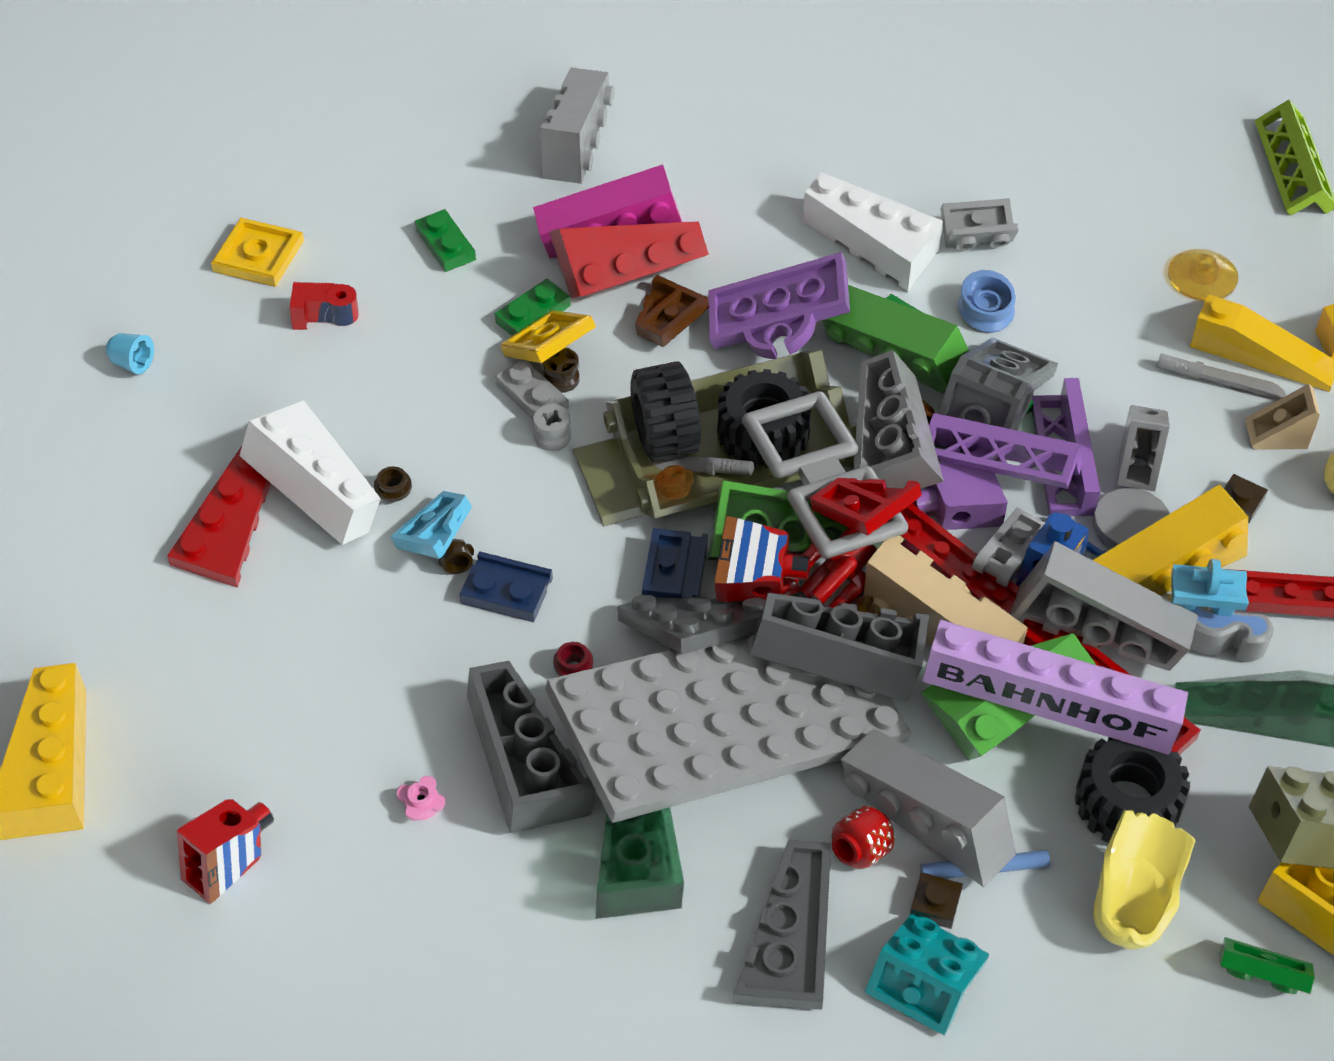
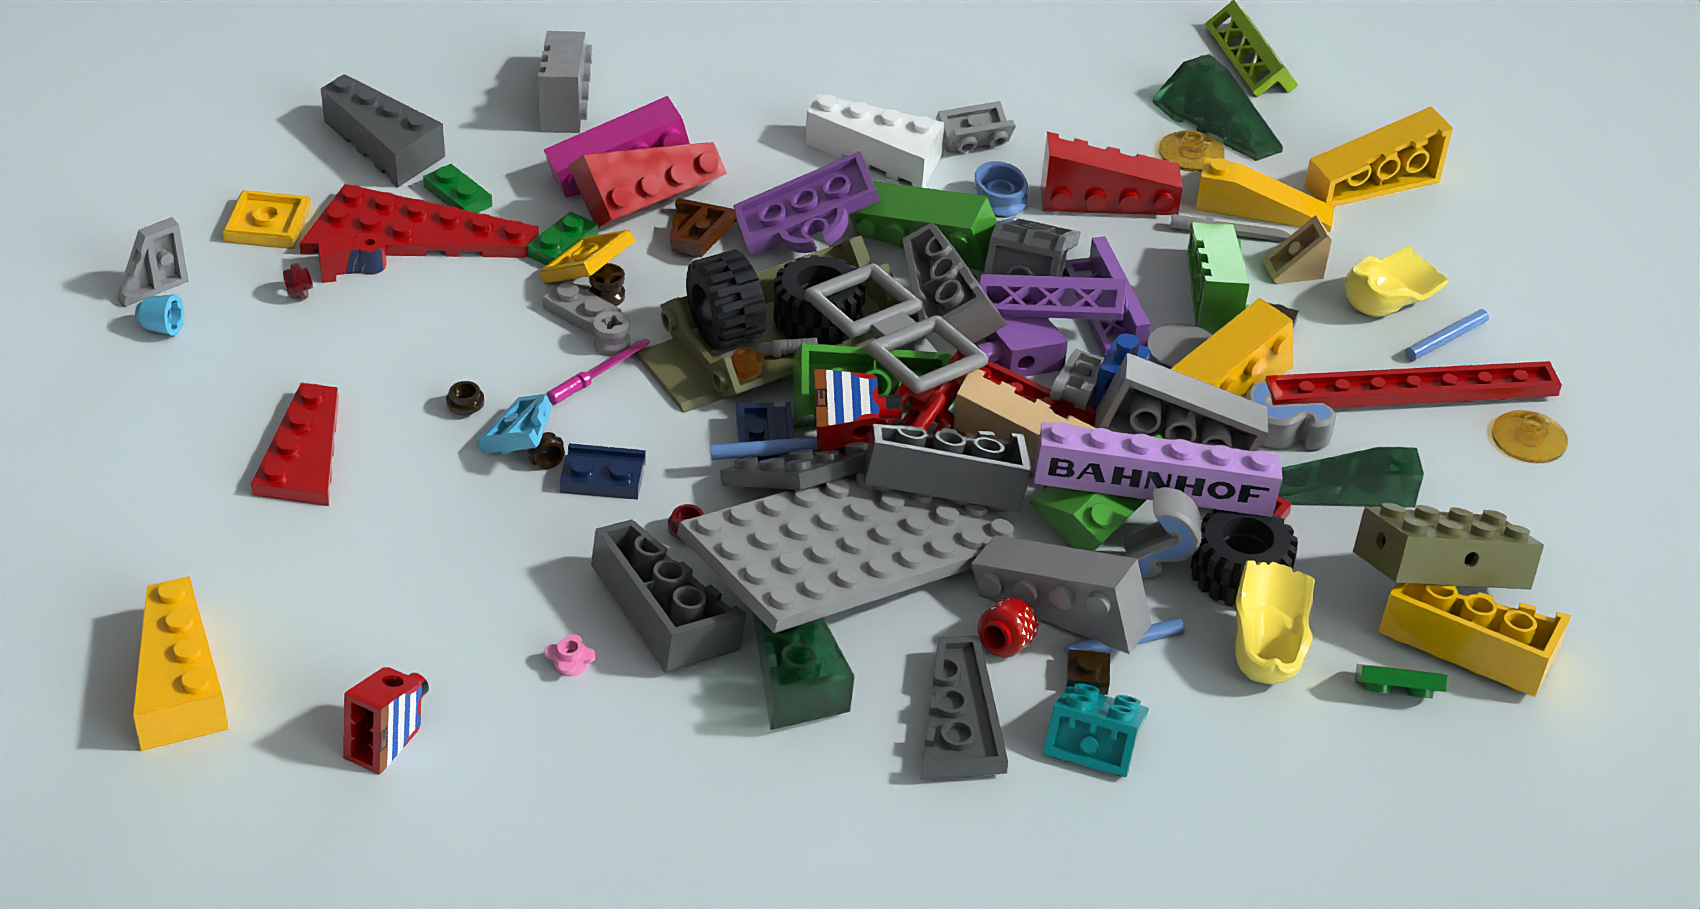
camera: 15 degrees left, 10 degrees down
white wedge [239,400,381,545] -> none
red wing [810,478,922,536] -> none
light grey torso [1117,405,1170,492] -> none
medium azure hips [1171,559,1248,616] -> none
none -> light grey wing [117,217,189,307]
none -> dark red plate [283,263,313,299]
none -> red wing [299,184,539,258]
none -> dark grey wedge [320,74,445,187]
none -> dark pink piece [546,339,650,405]
none -> medium blue bar [709,437,823,460]
none -> red wedge [1041,131,1183,215]
none -> light grey animal [1124,487,1202,578]
none -> clear green wedge [1153,54,1283,161]
none -> bright green wedge [1187,222,1250,335]

